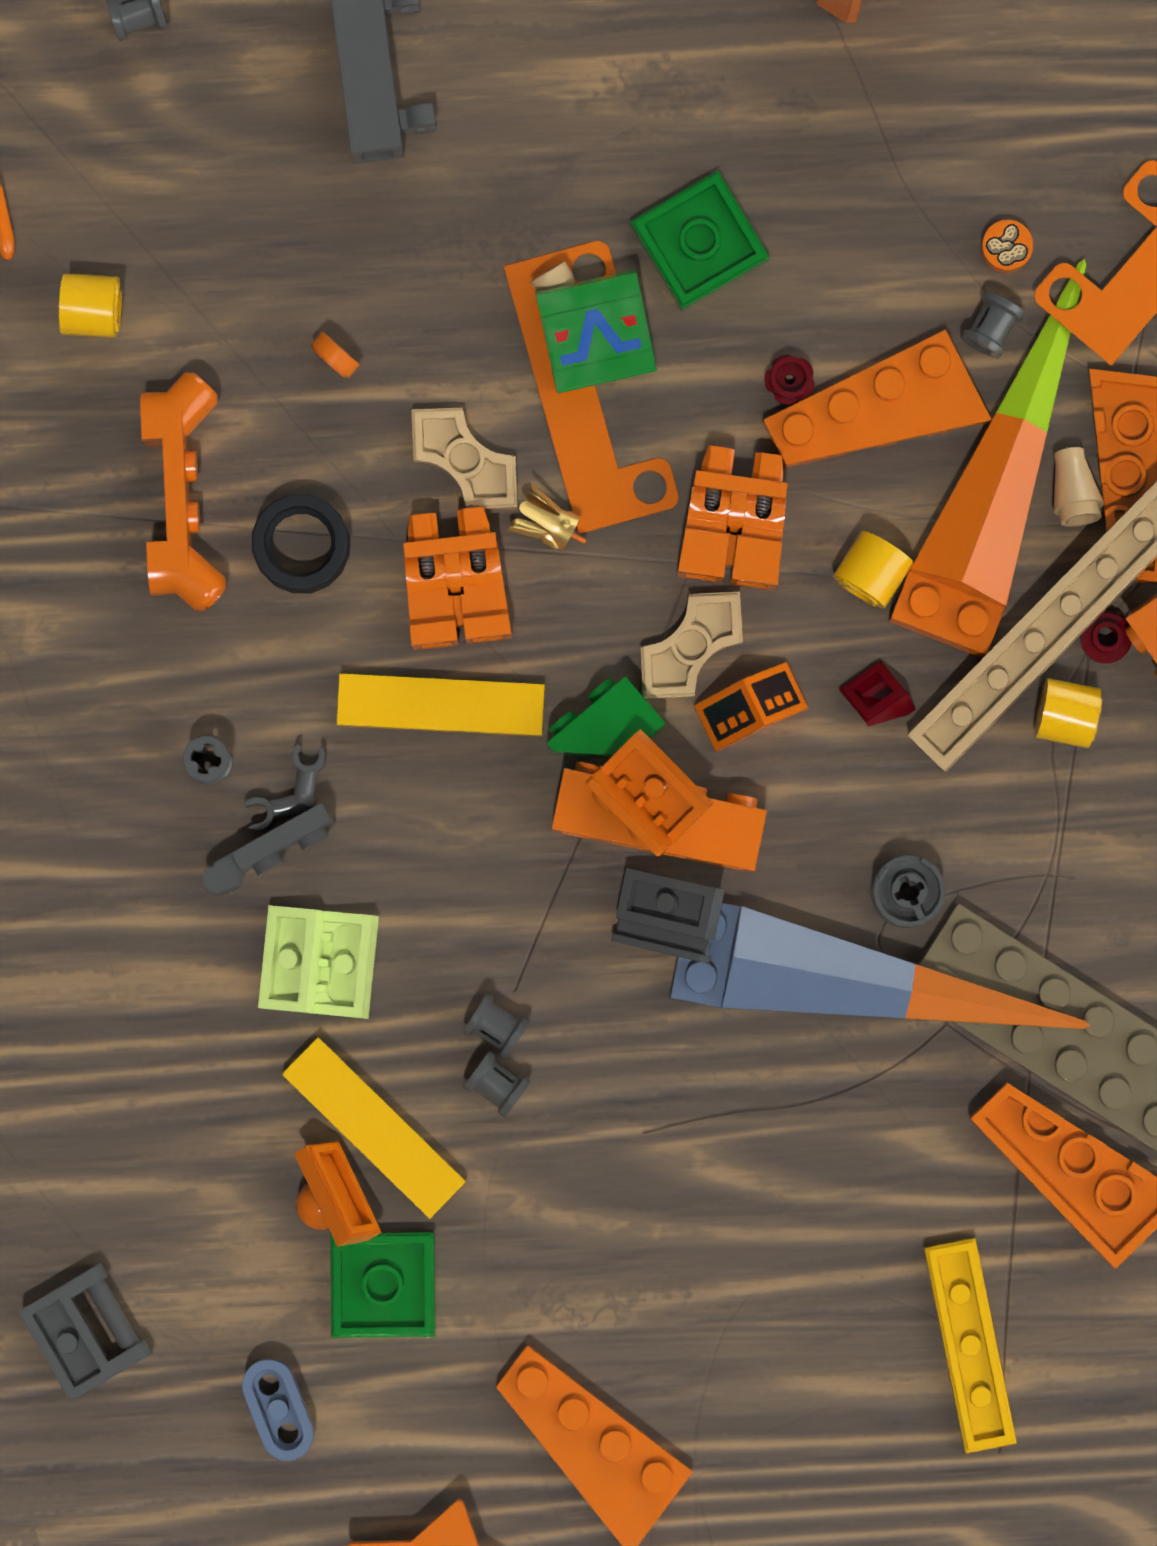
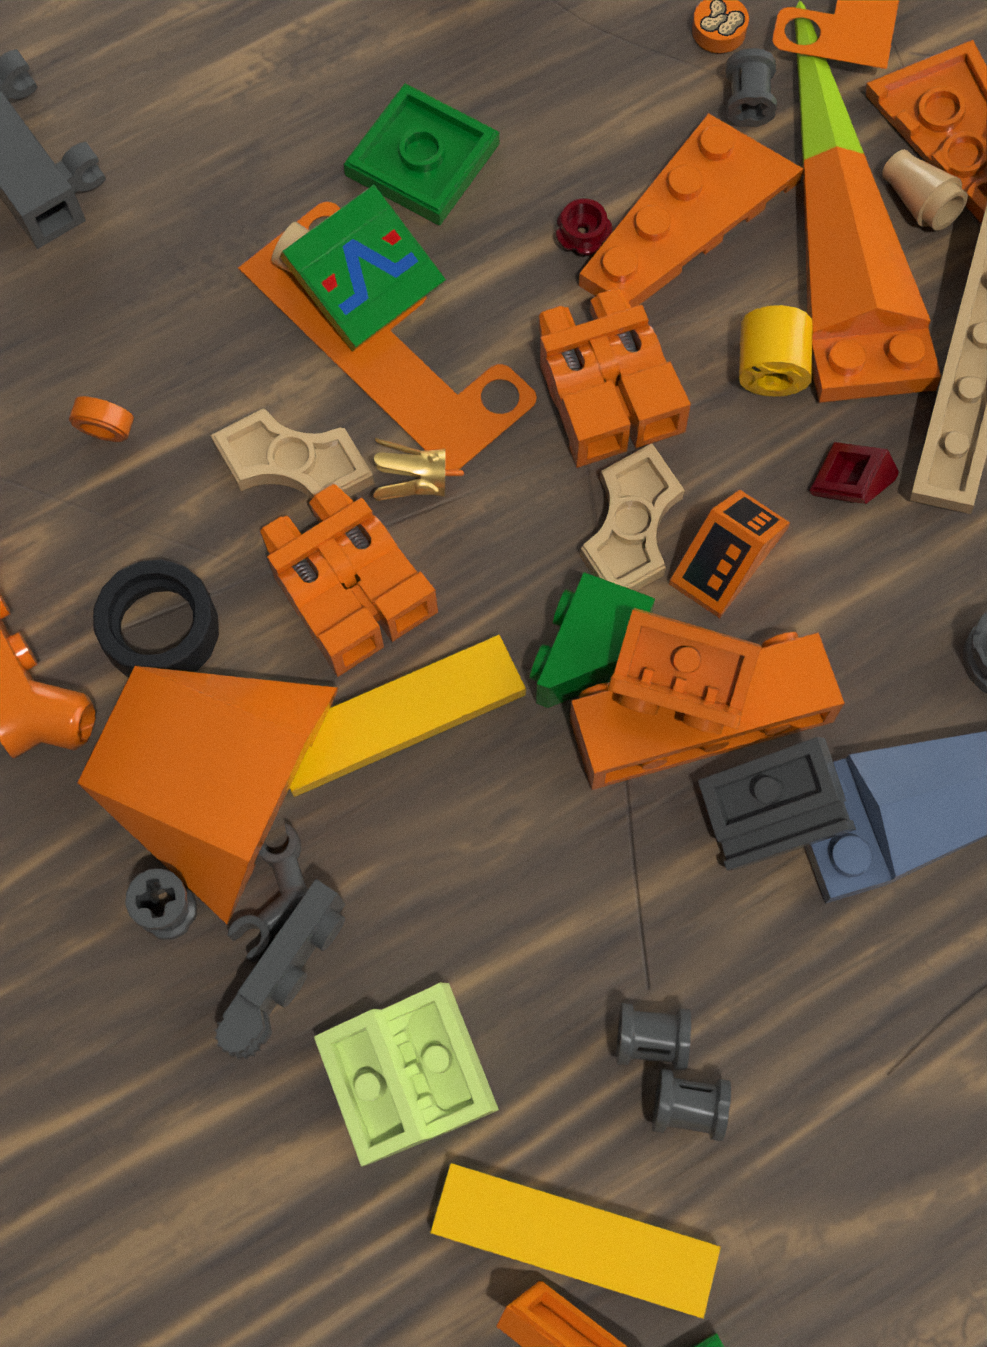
camera: 20 degrees left, 15 degrees down
none -> orange wedge [77,666,339,924]

